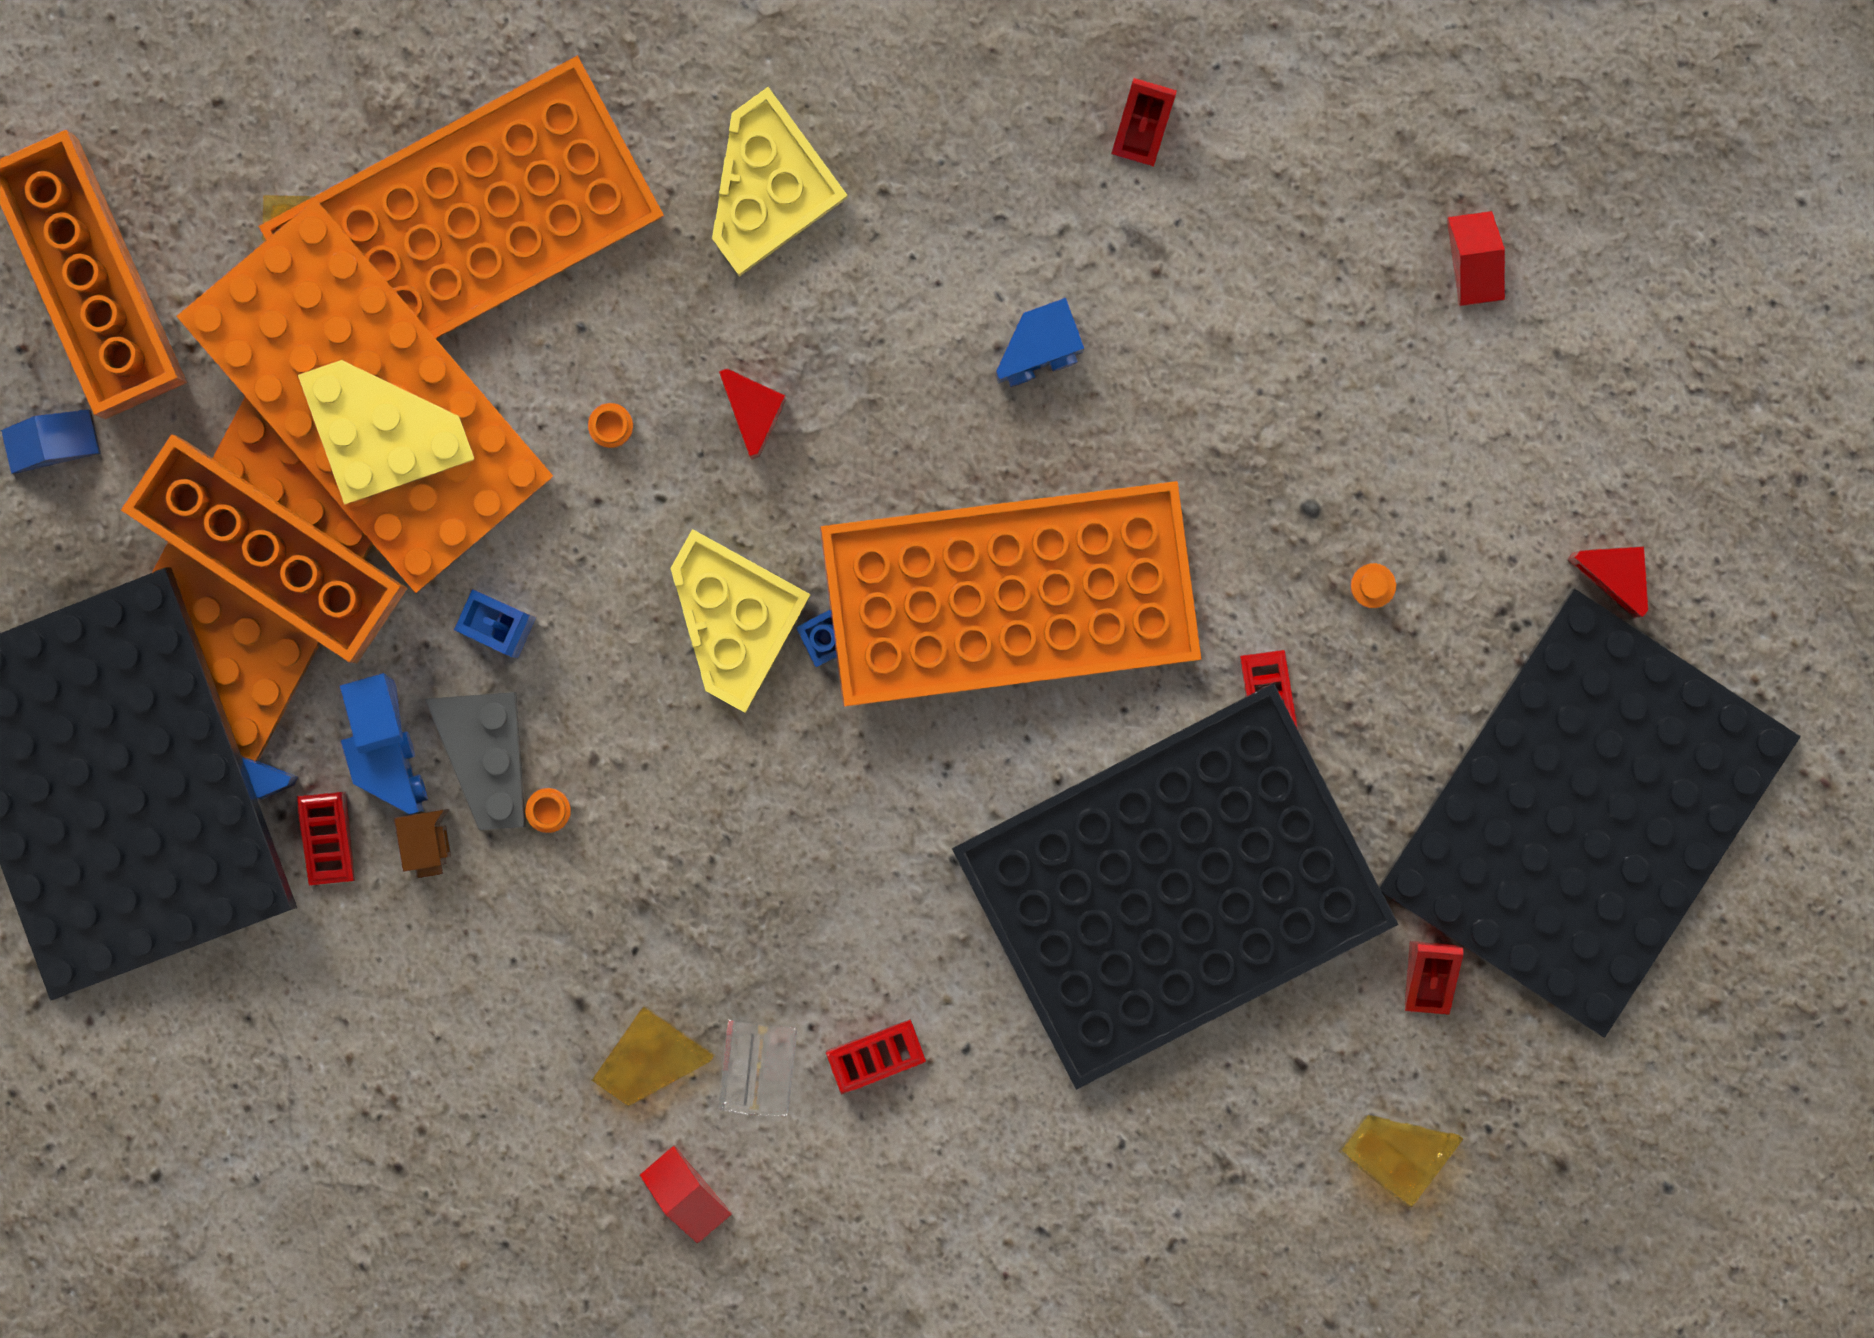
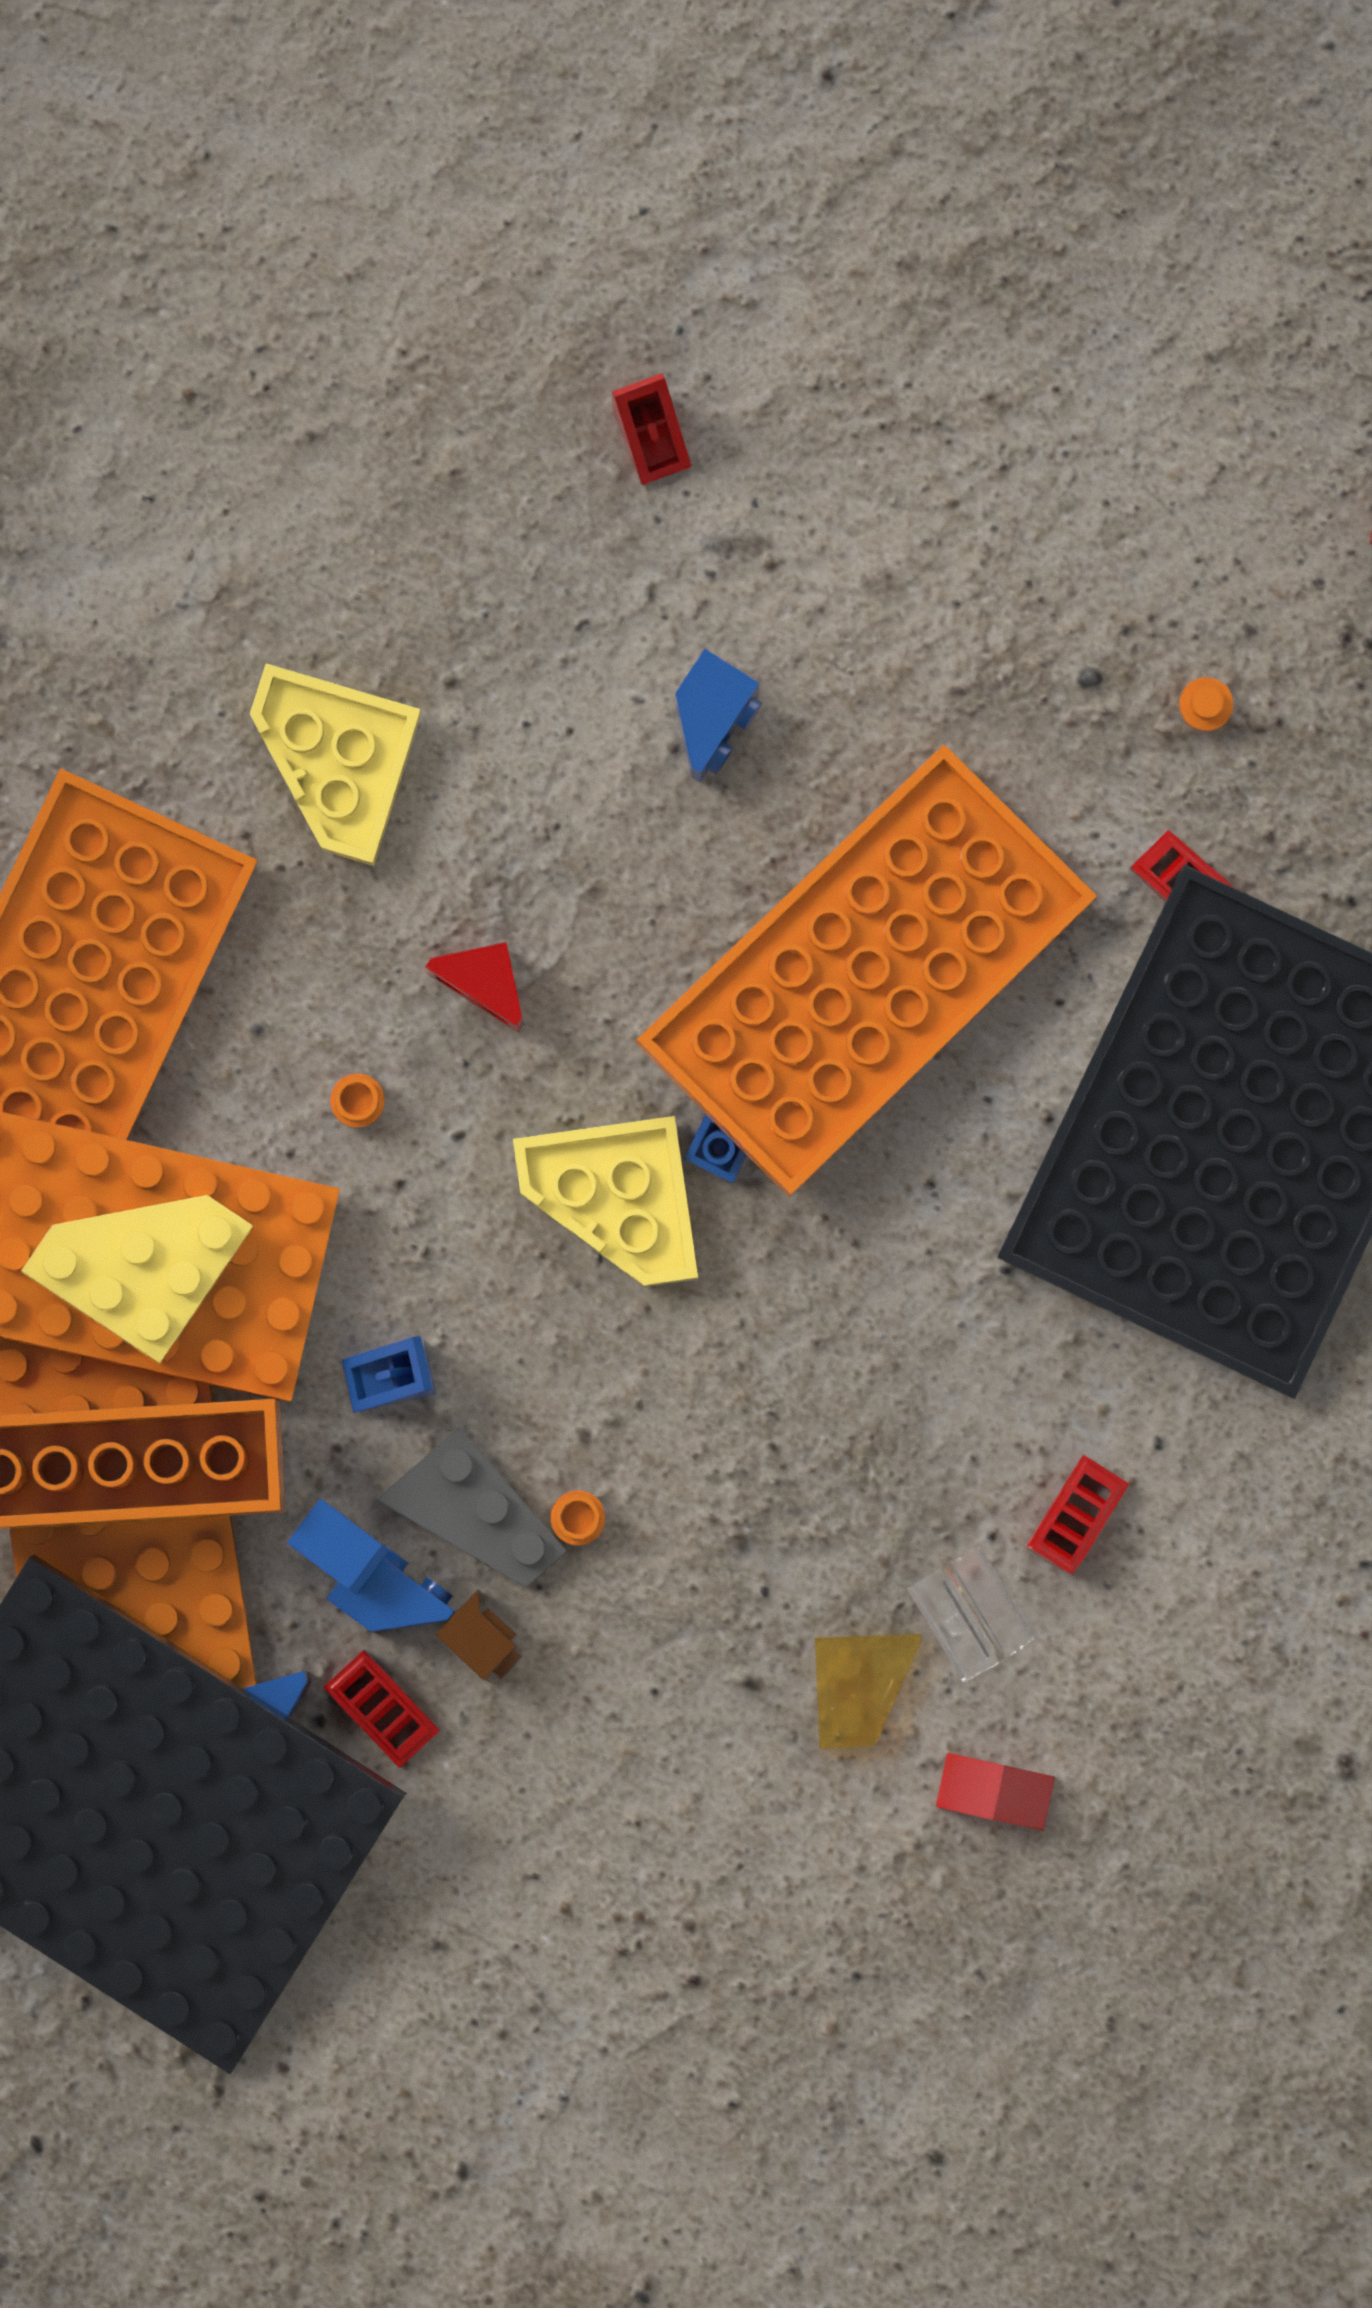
camera: 30 degrees left, 5 degrees down
red slope [1447,211,1505,307] -> none

